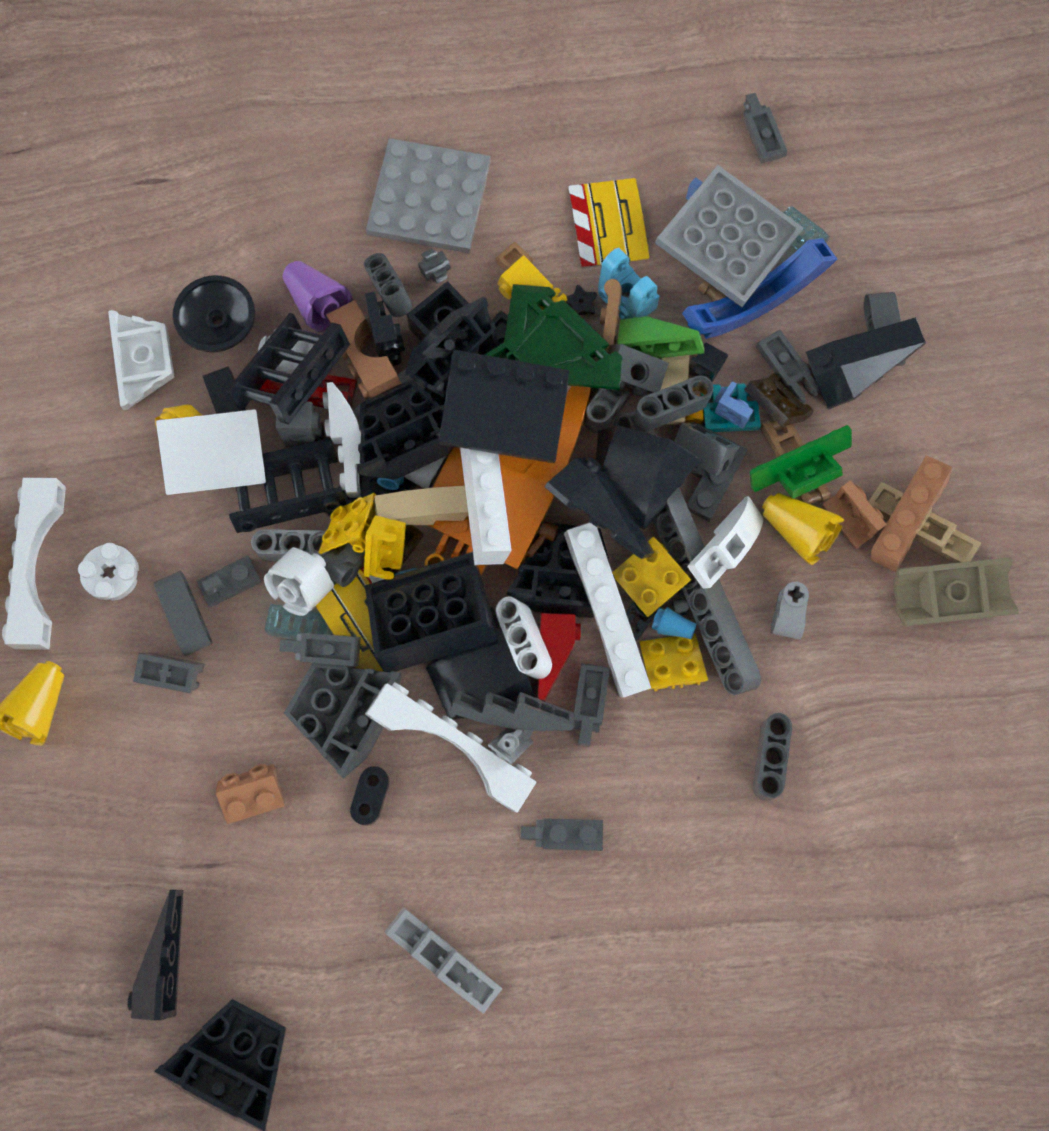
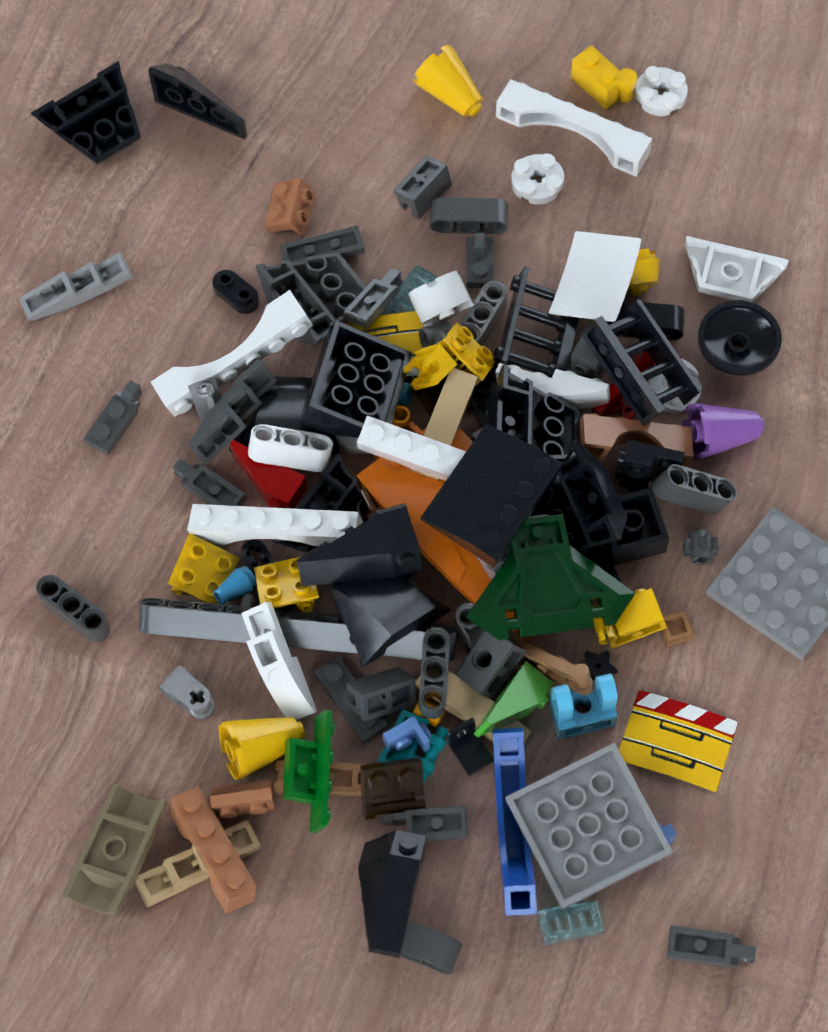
camera: 120 degrees right, 10 degrees down
none -> dark grey plate [280,226,365,263]

